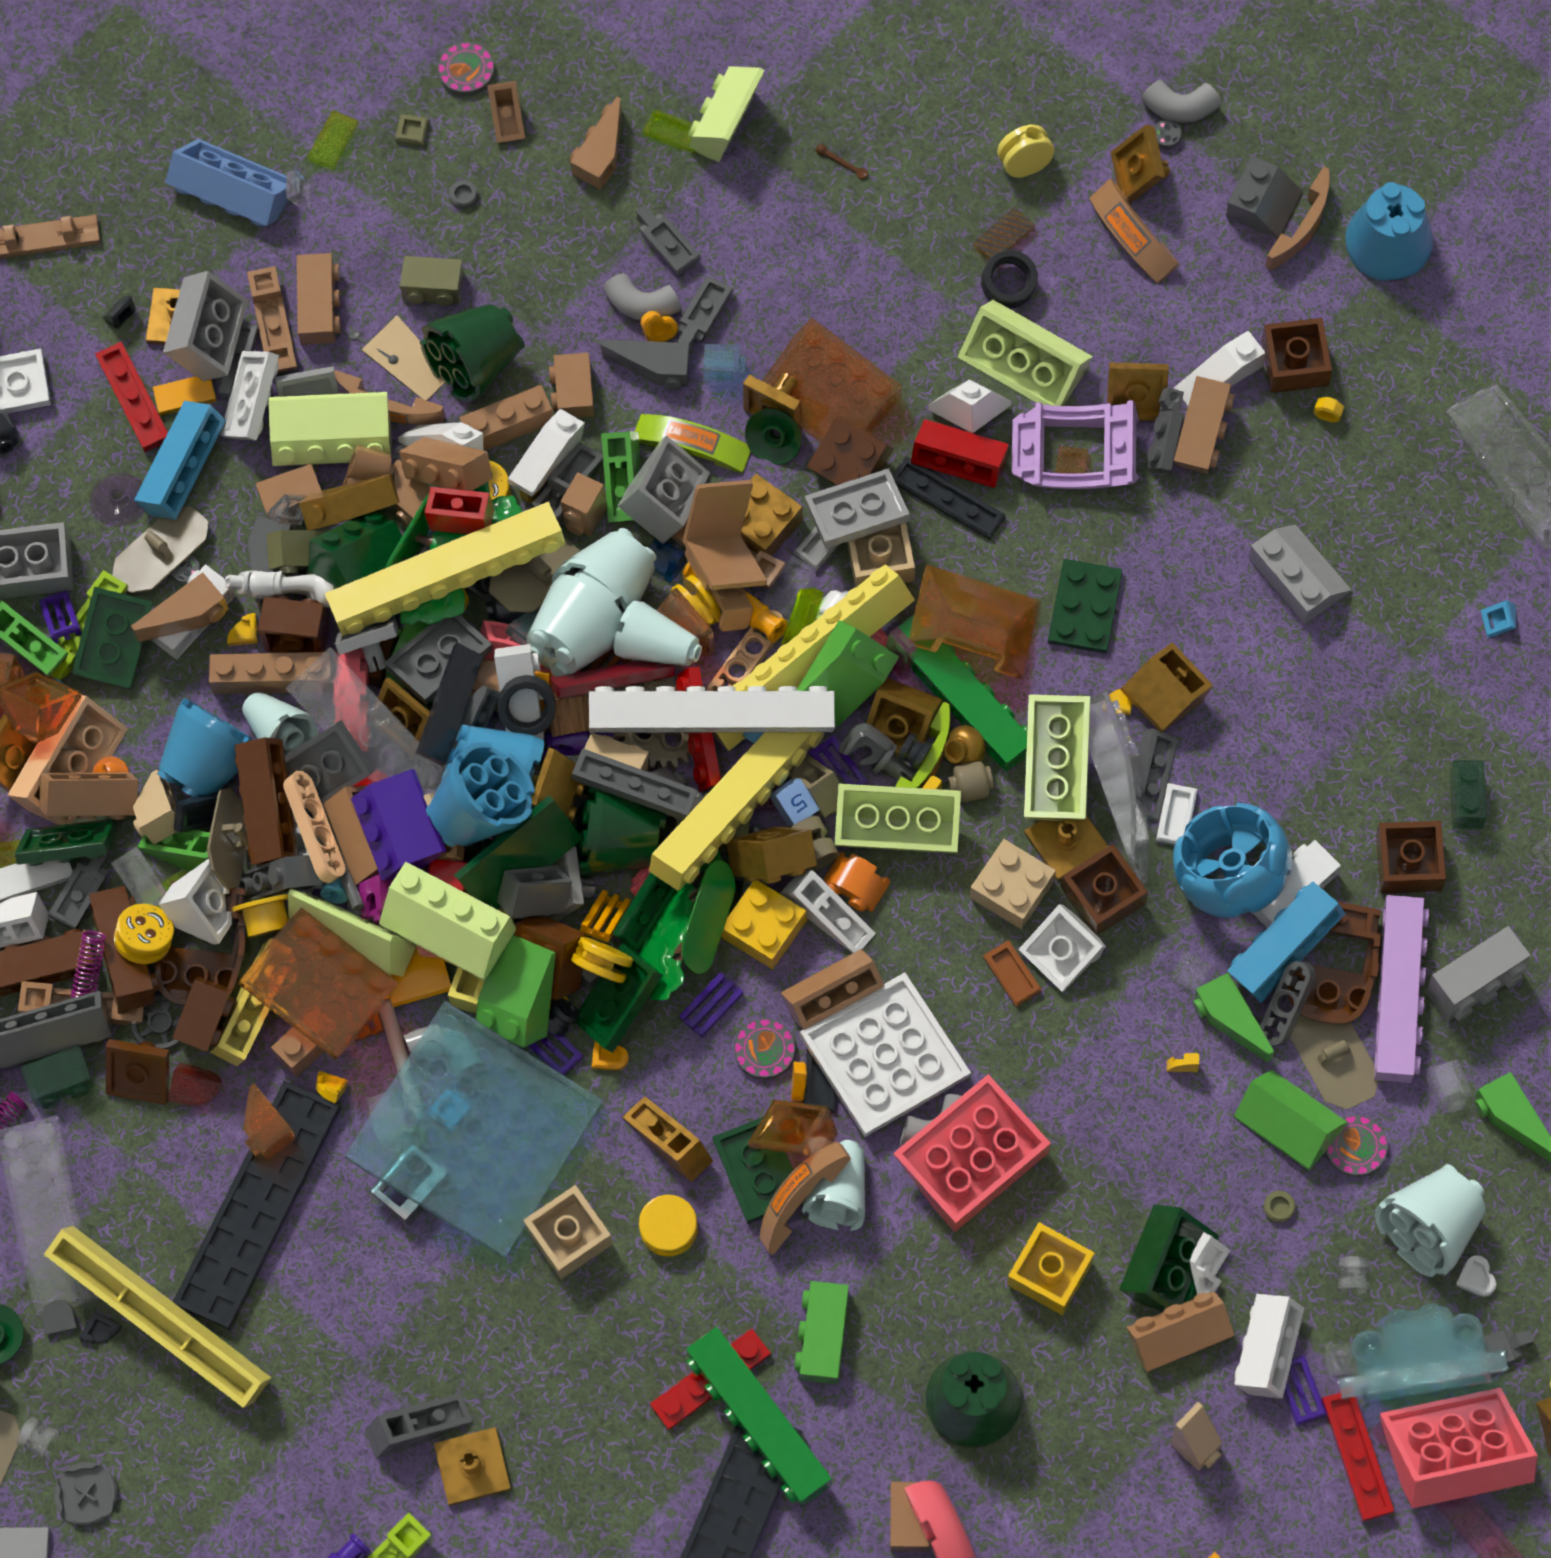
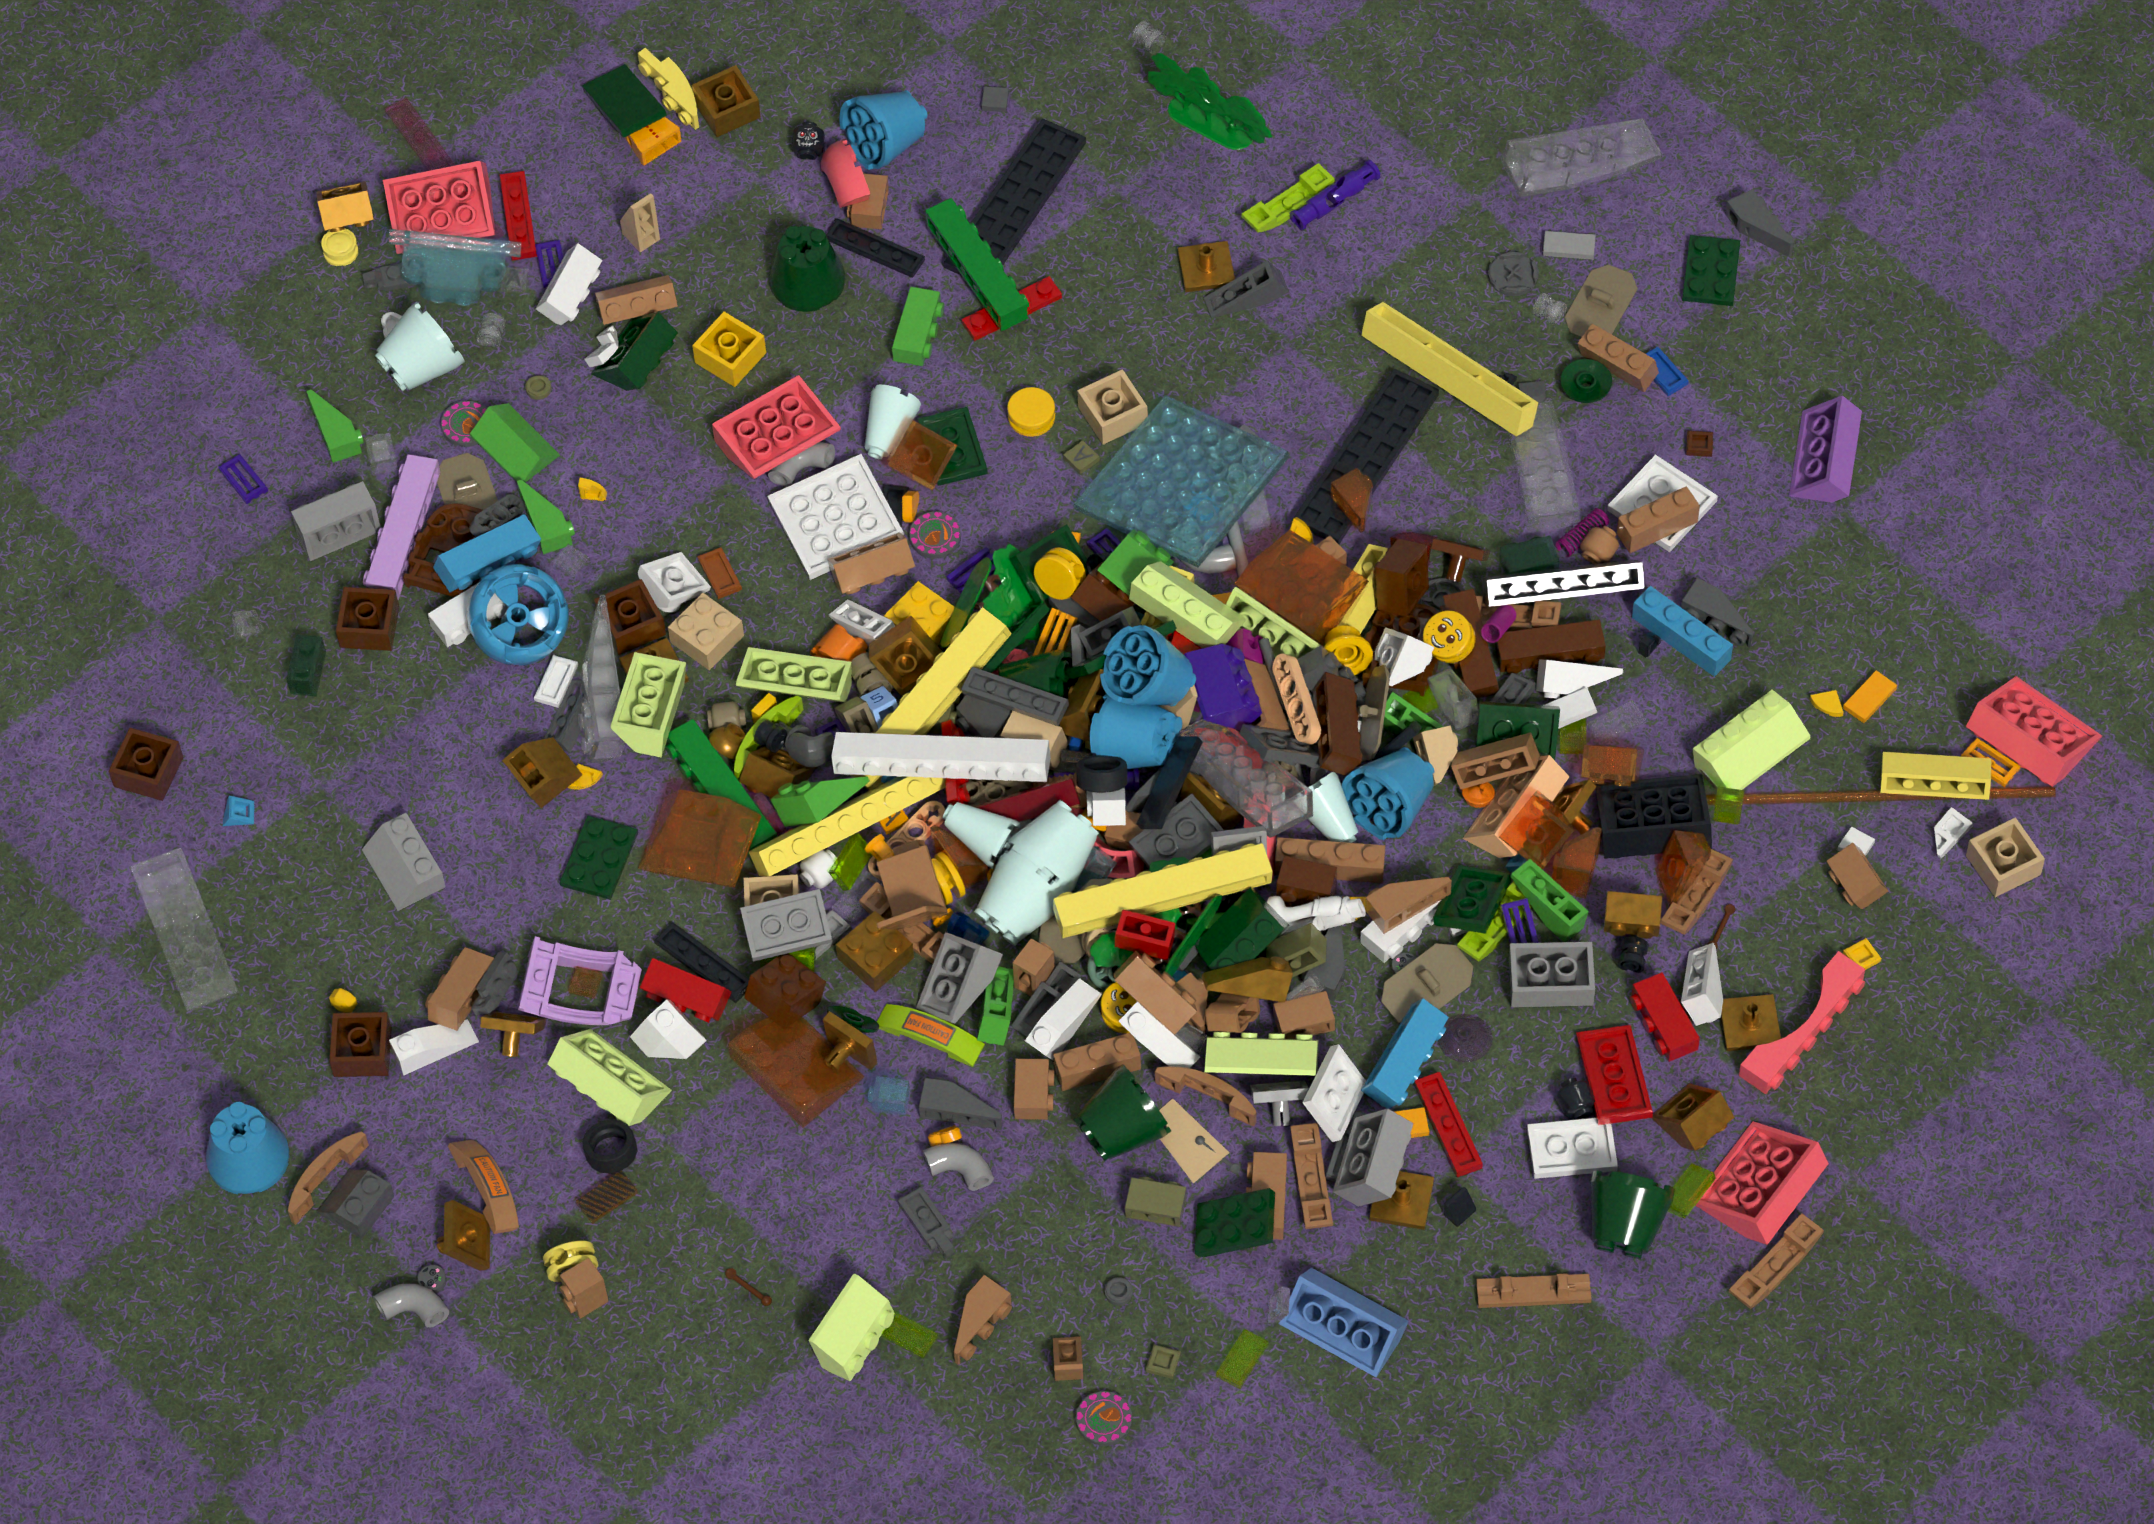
camera: 175 degrees left, 10 degrees down
pearl gold slope [623,1096,714,1182] -> none
dark grey hinge [677,276,733,350] -> none
medium nougat slope [759,1141,852,1255] -> none
none -> medium nougat brick [559,1258,609,1319]
none -> black tile [826,218,925,278]
none -> olive tile [1063,441,1100,475]
none -> dark green plate [1195,1188,1275,1257]

